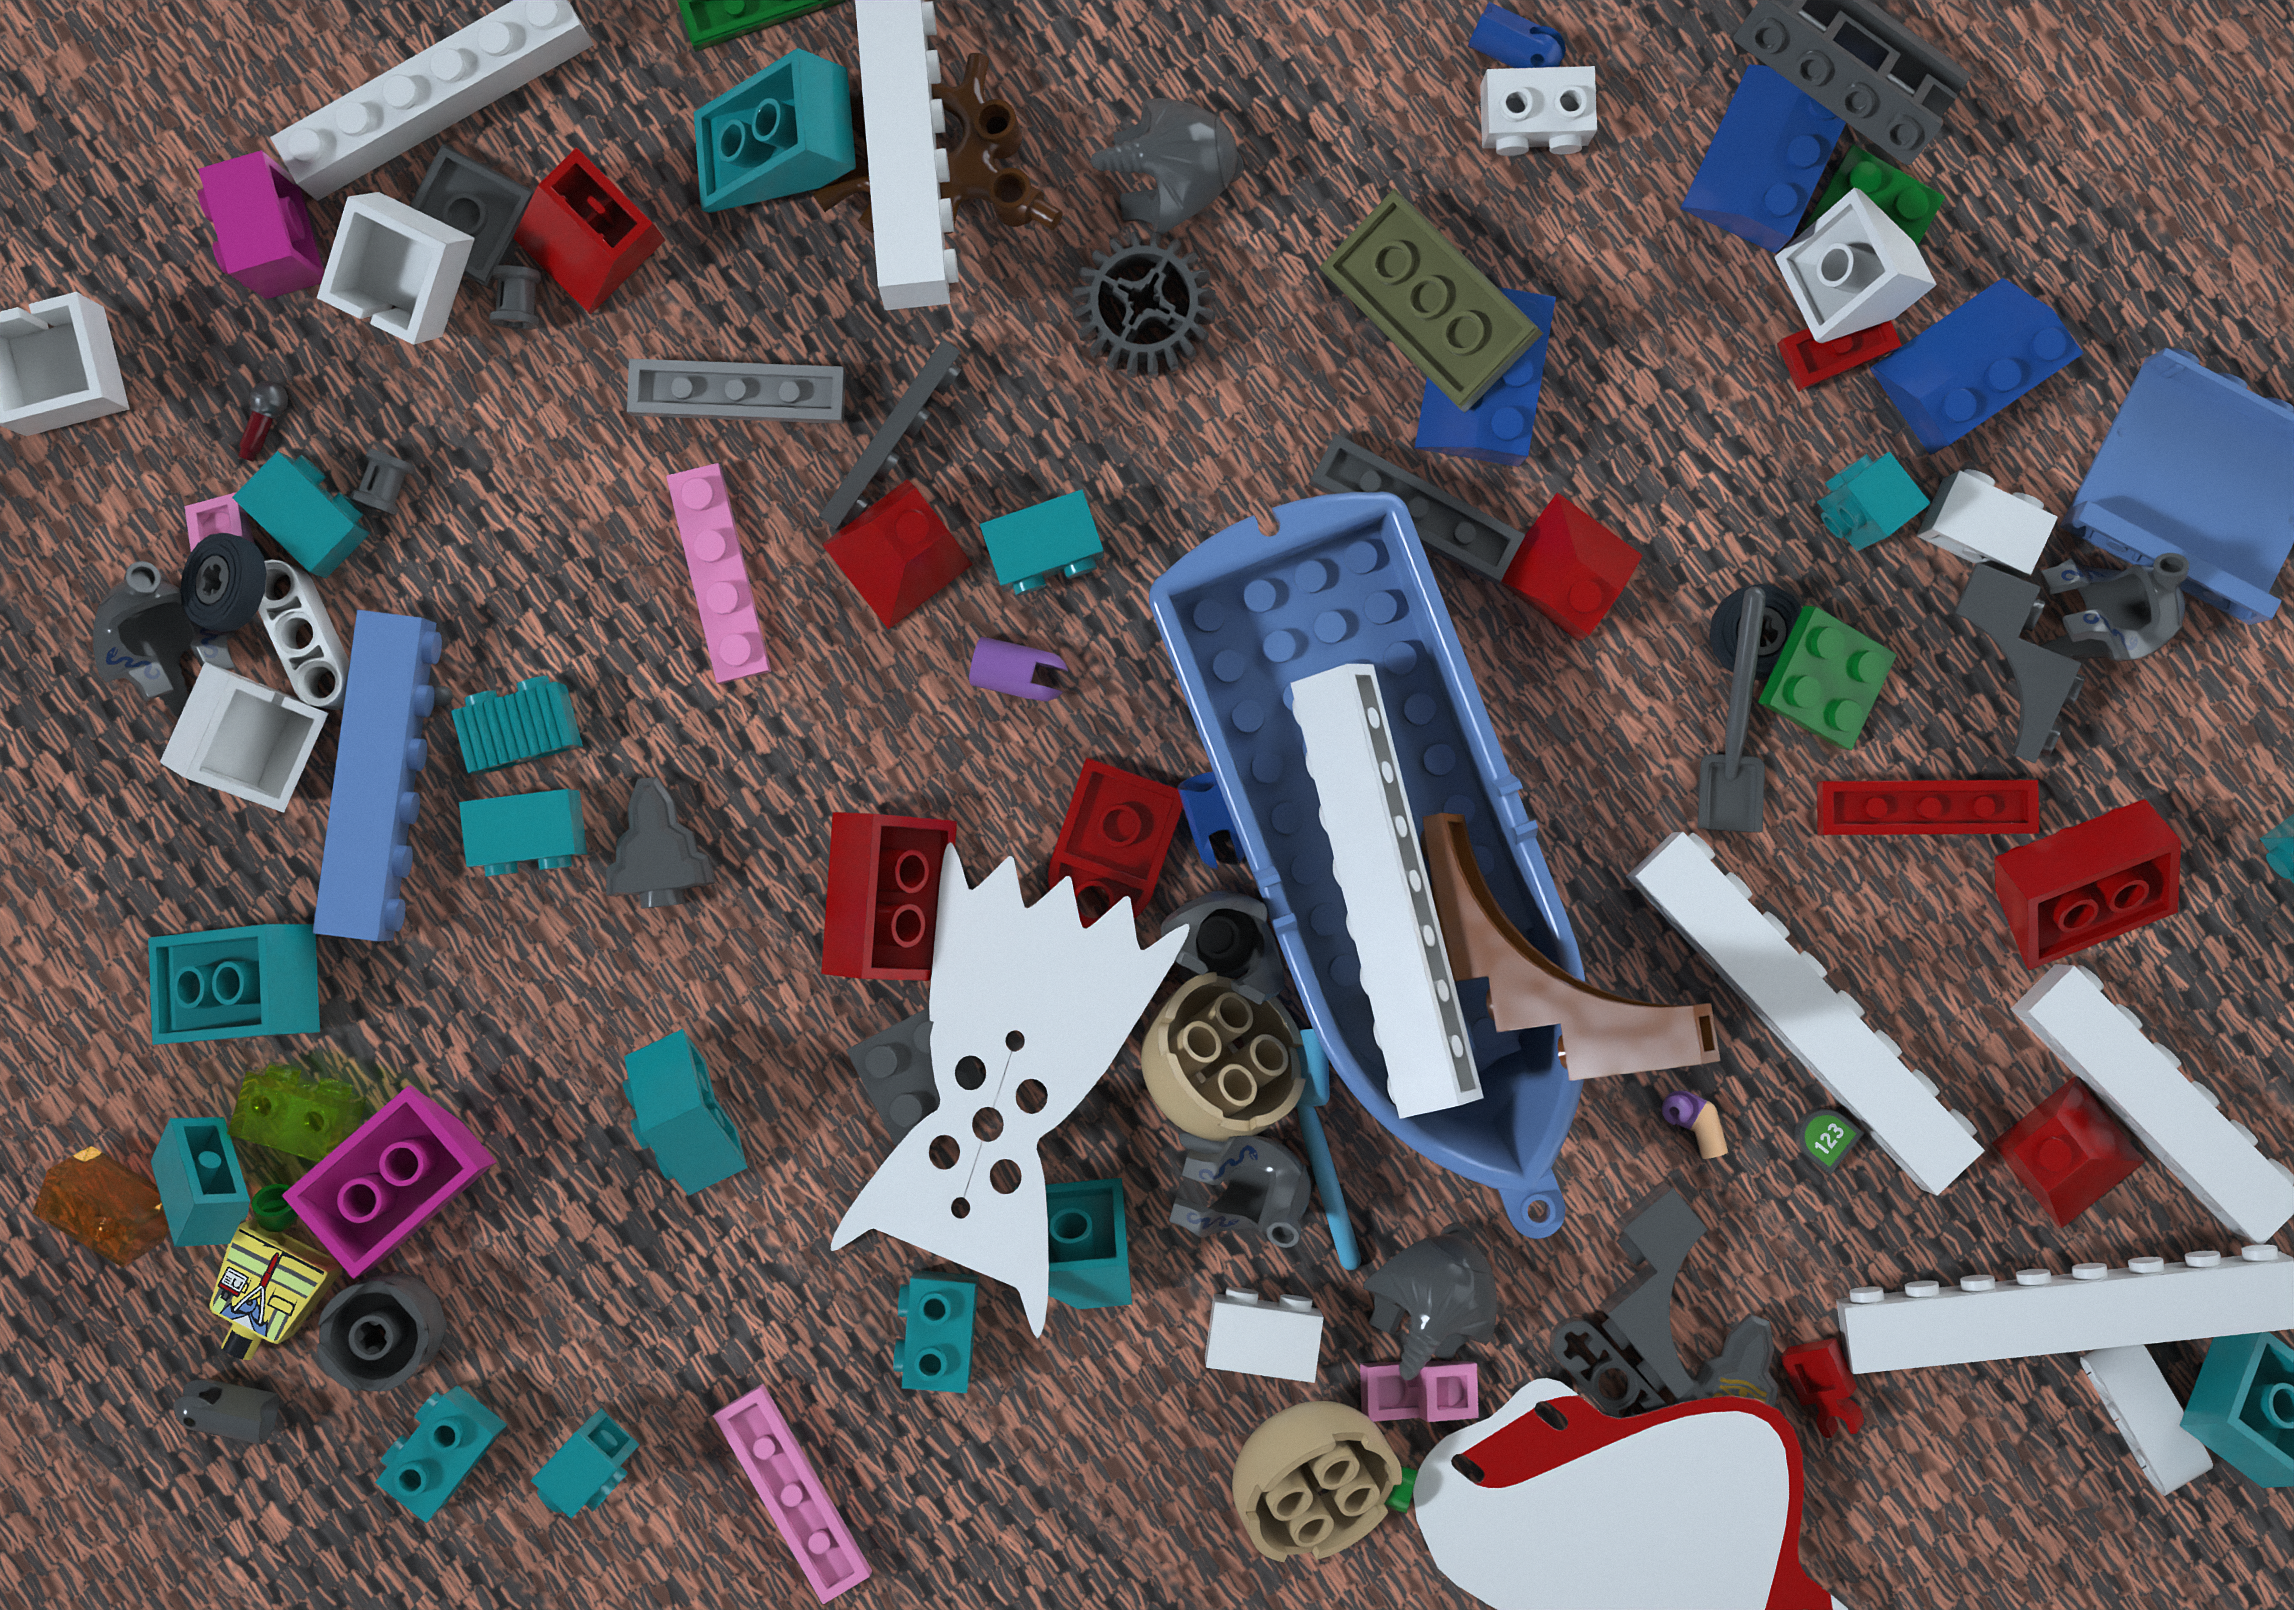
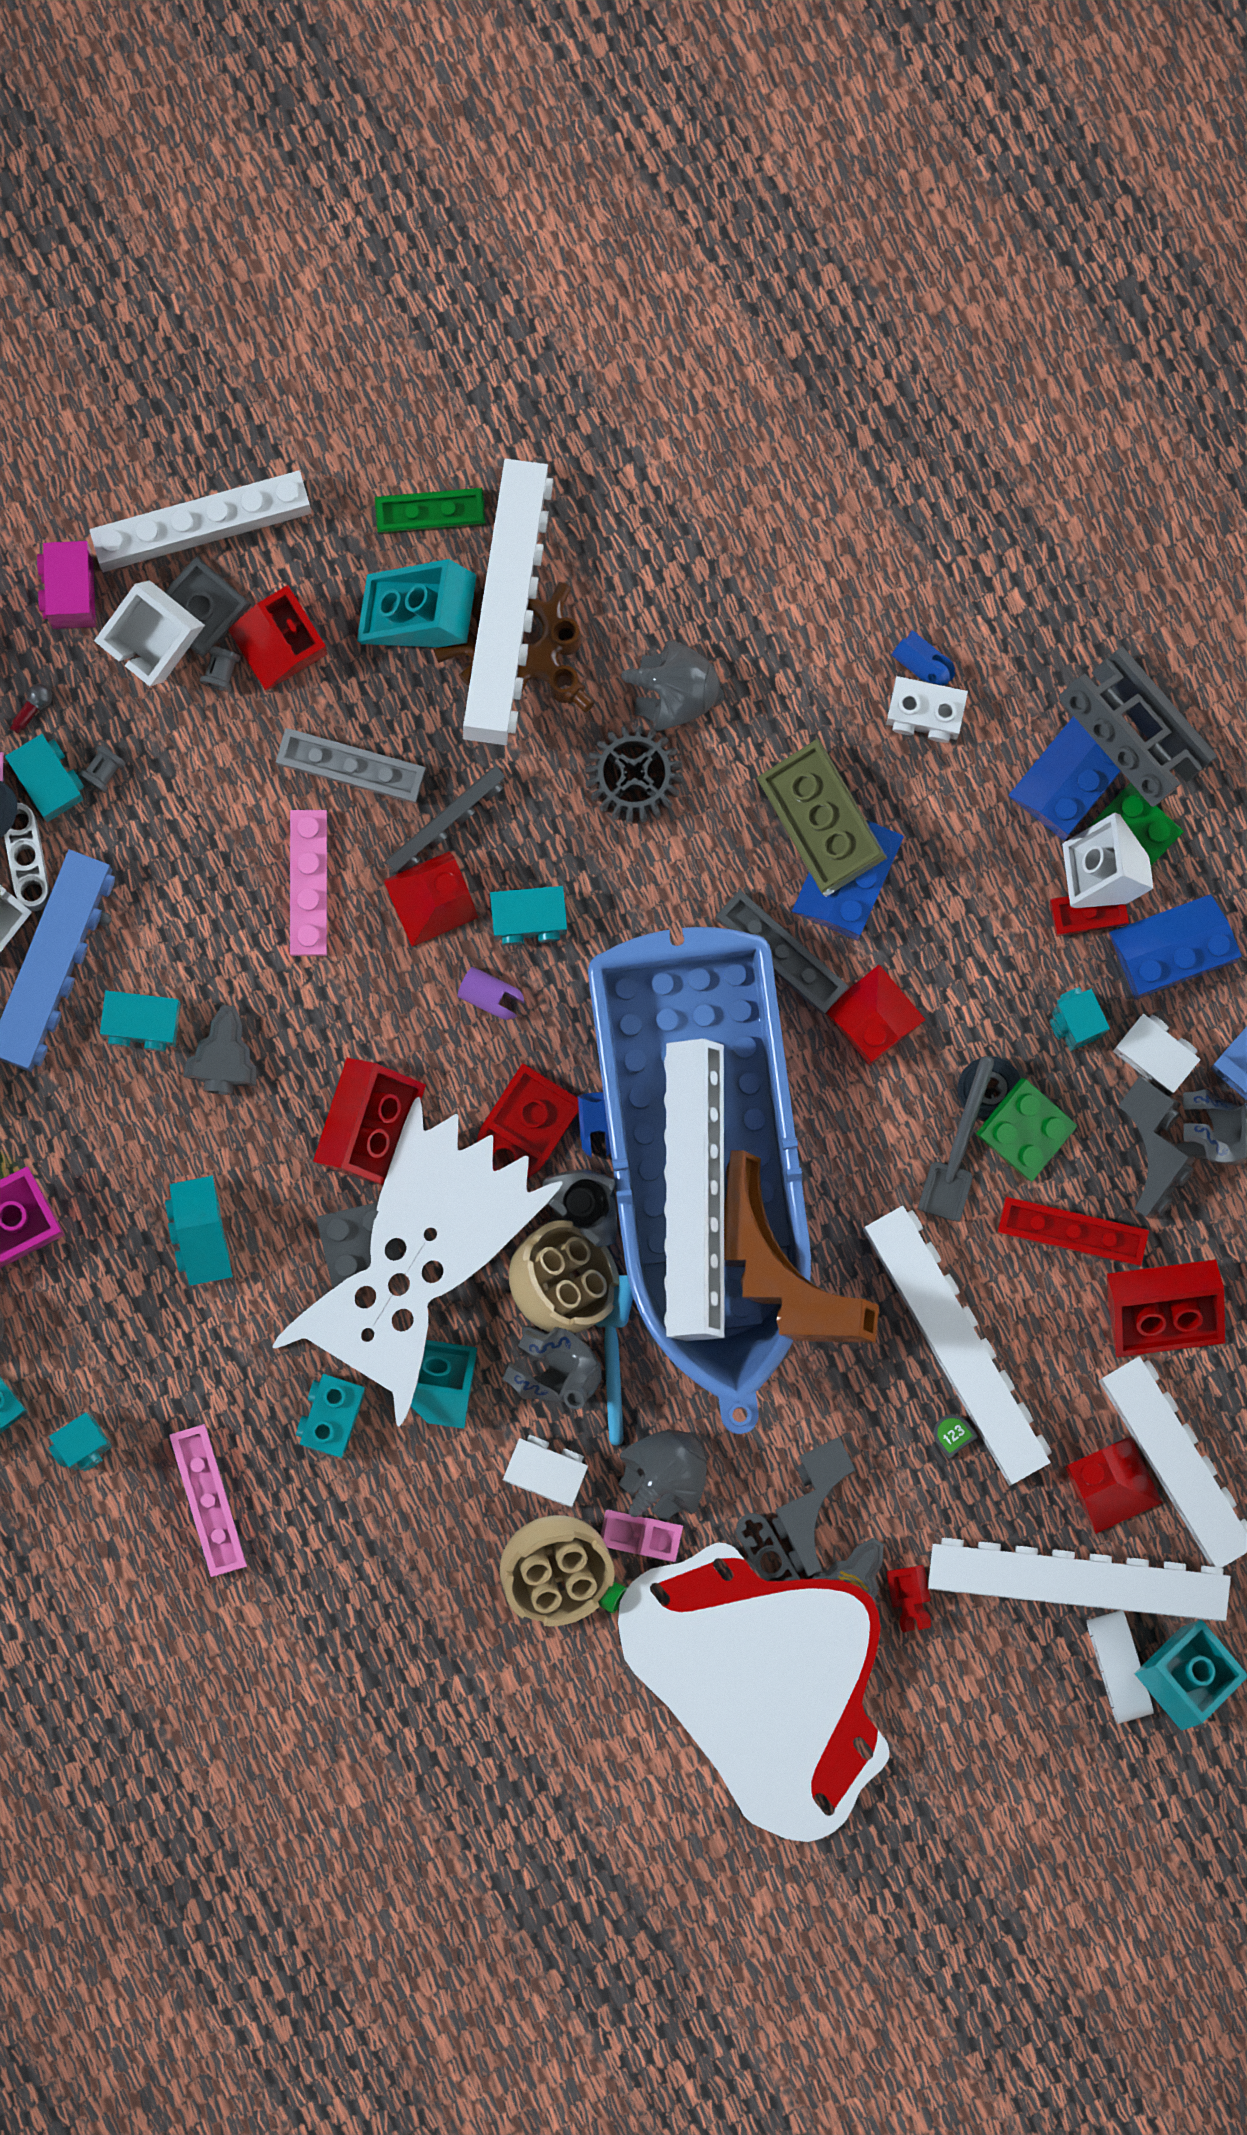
camera: 10 degrees right, 5 degrees down
teal brick [451,676,583,775] -> none
arm [1662,1091,1728,1159] -> none

